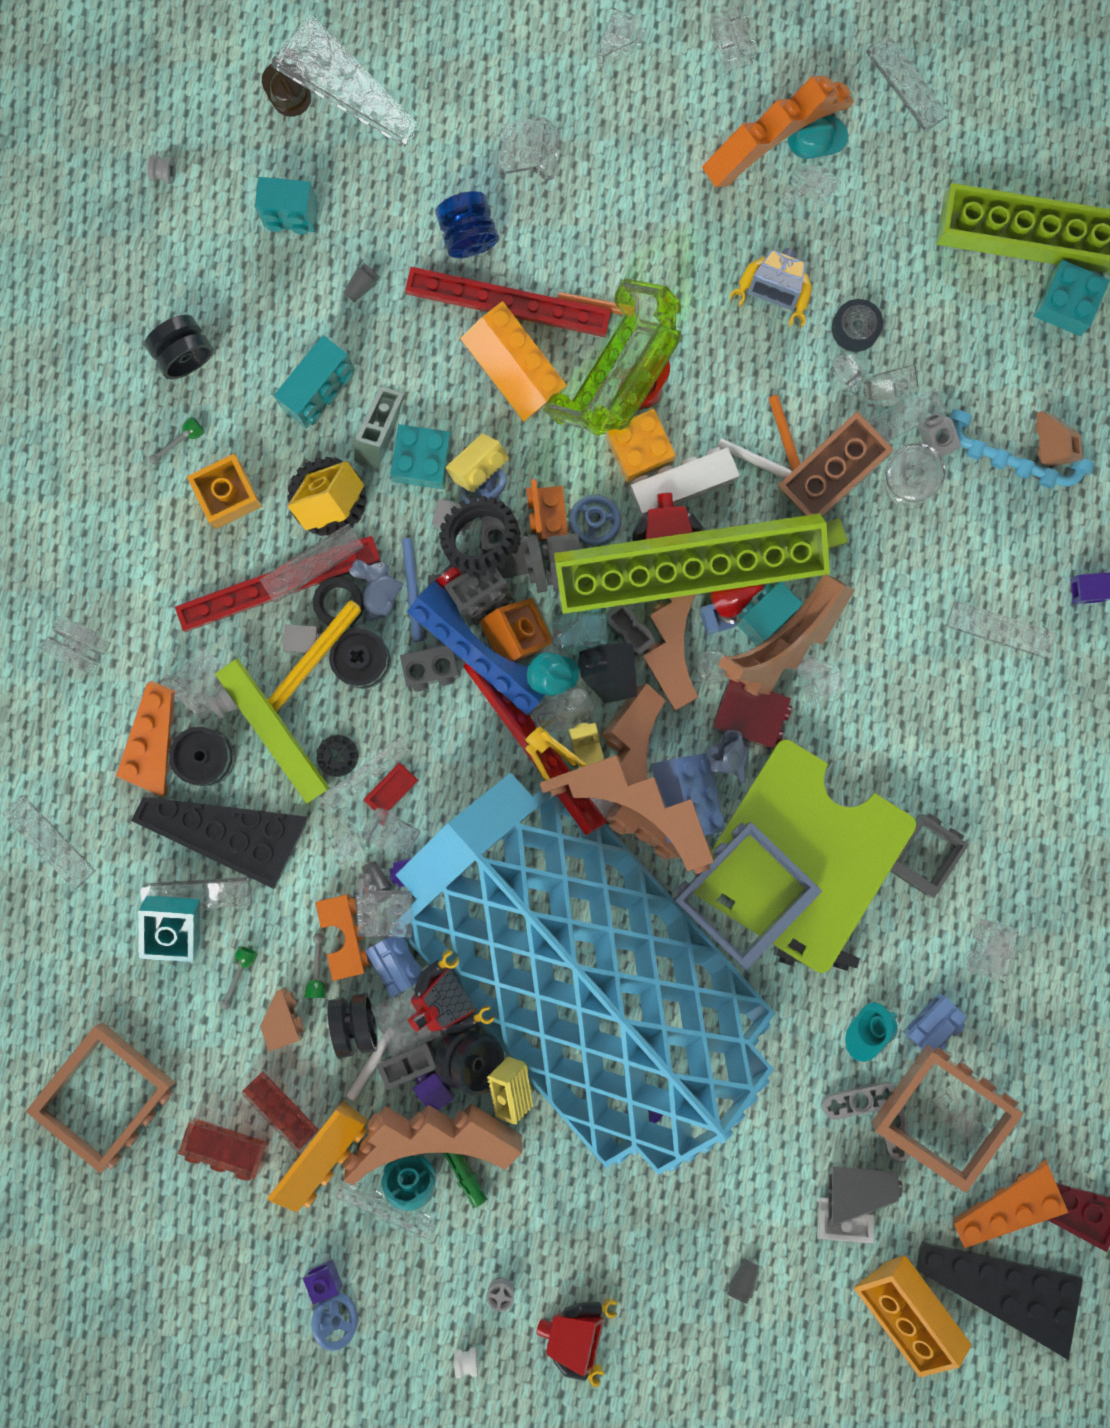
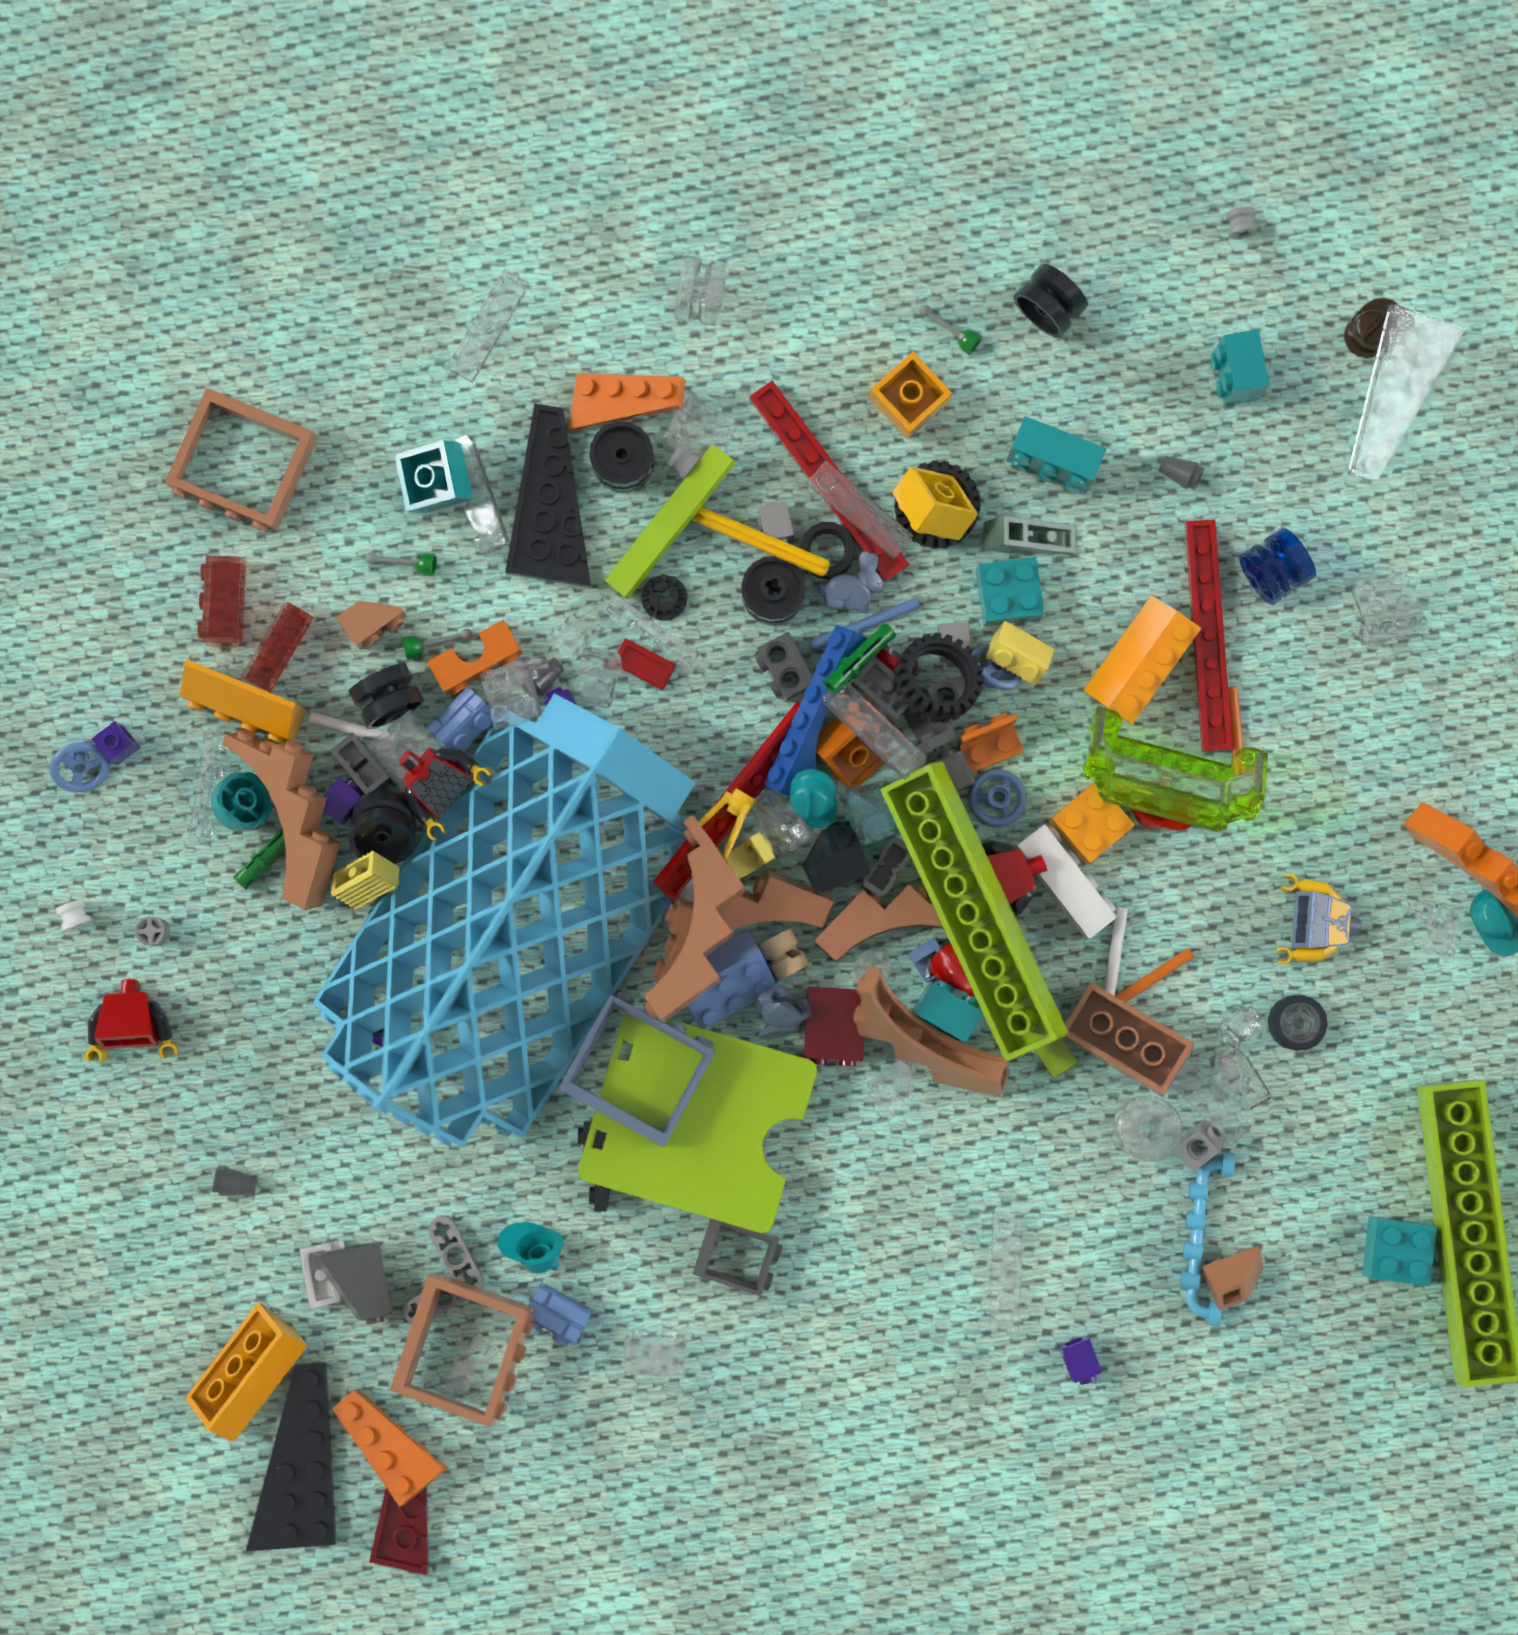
camera: 70 degrees right, 0 degrees up
none -> tan wheel [758,928,810,982]
none -> clear plate [822,683,926,780]
none -> green pin [823,623,896,695]

